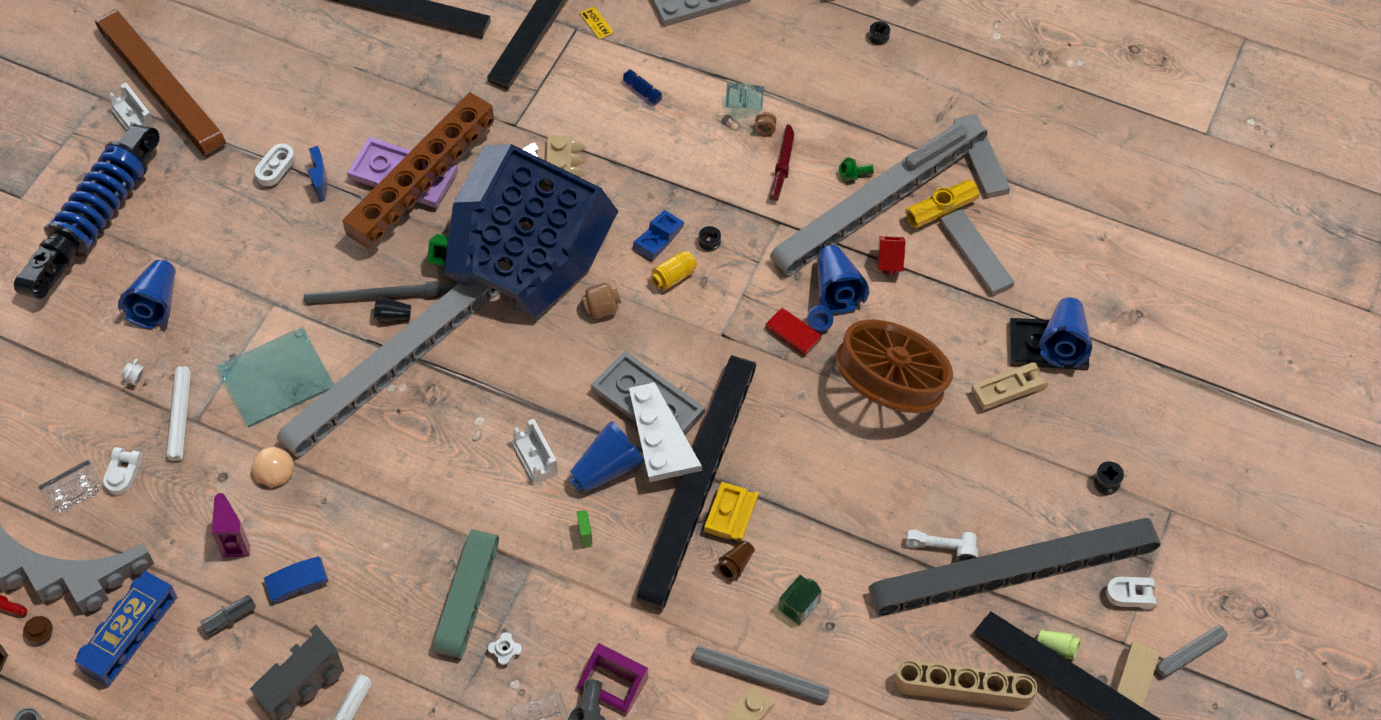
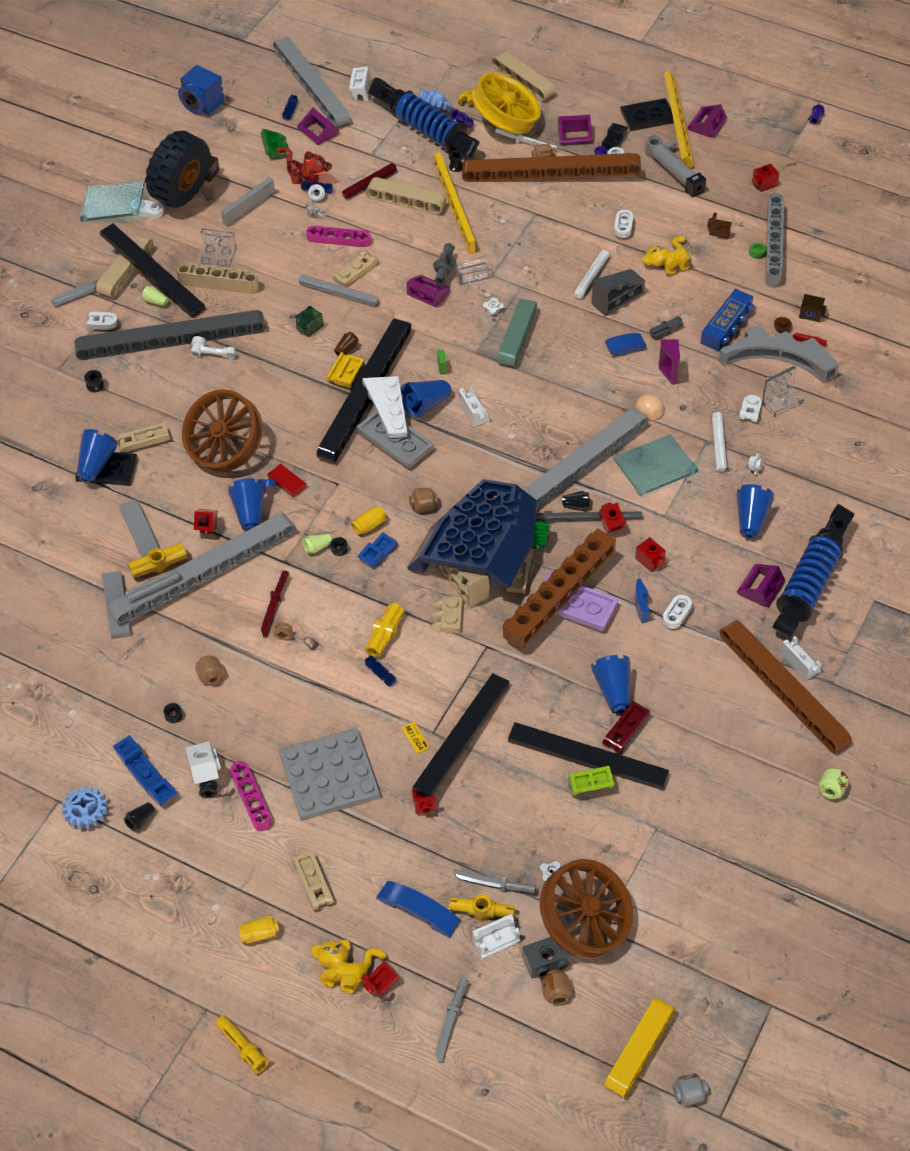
camera: 175 degrees left, 5 degrees down
clear light blue panel [725,83,764,110] -> none
green plate [839,157,874,182] -> none
none -> medium nougat head [195,655,224,685]
none -> yellowish green cone [302,534,332,554]
none -> yellow piece [365,602,404,658]
none -> blue cone [591,655,631,713]
none -> red brick [598,502,626,534]
none -> dark red plate [602,701,650,754]
none -> red brick [635,537,666,572]
none -> magenta tile [737,564,785,606]

